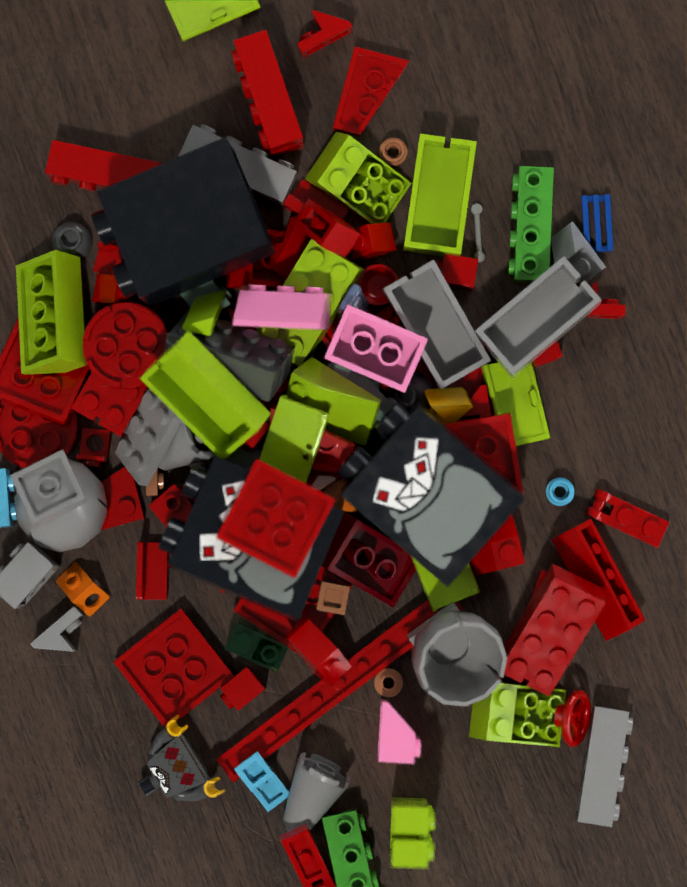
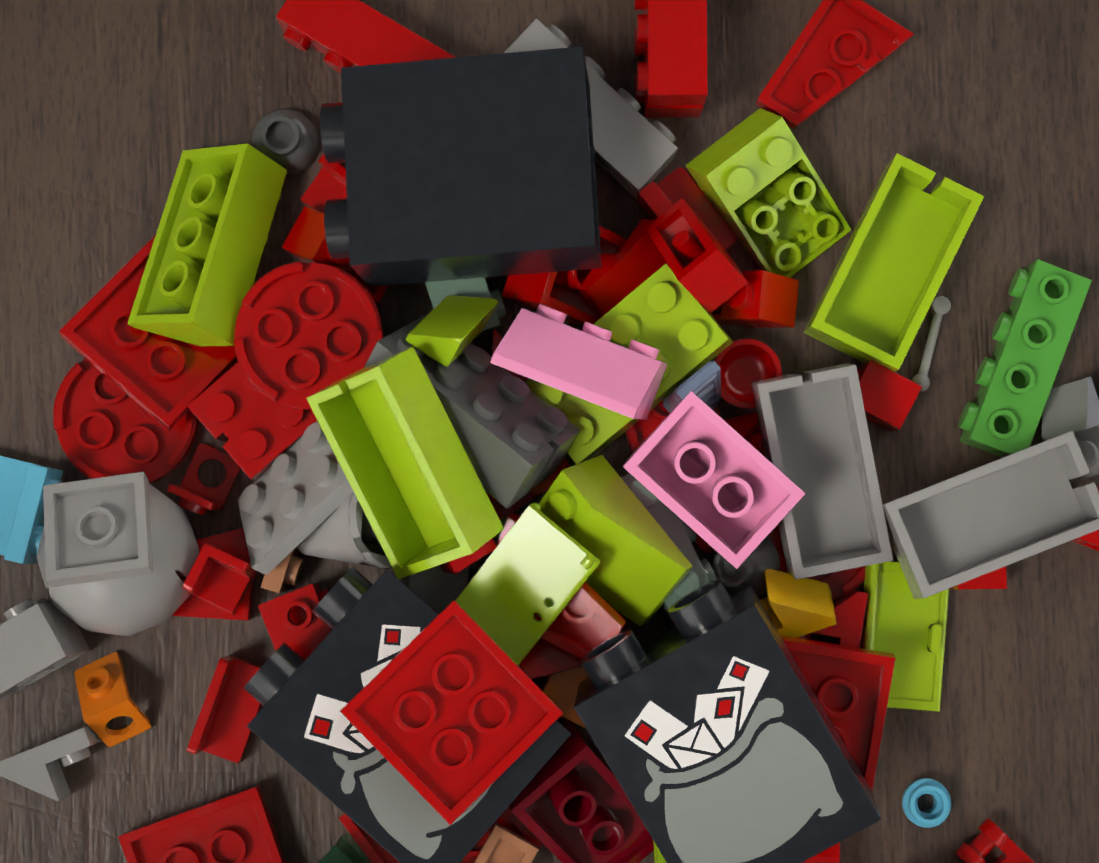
camera: 15 degrees right, 0 degrees up
nougat plate [379,138,408,166] -> none
none -> red panel [182,543,257,615]

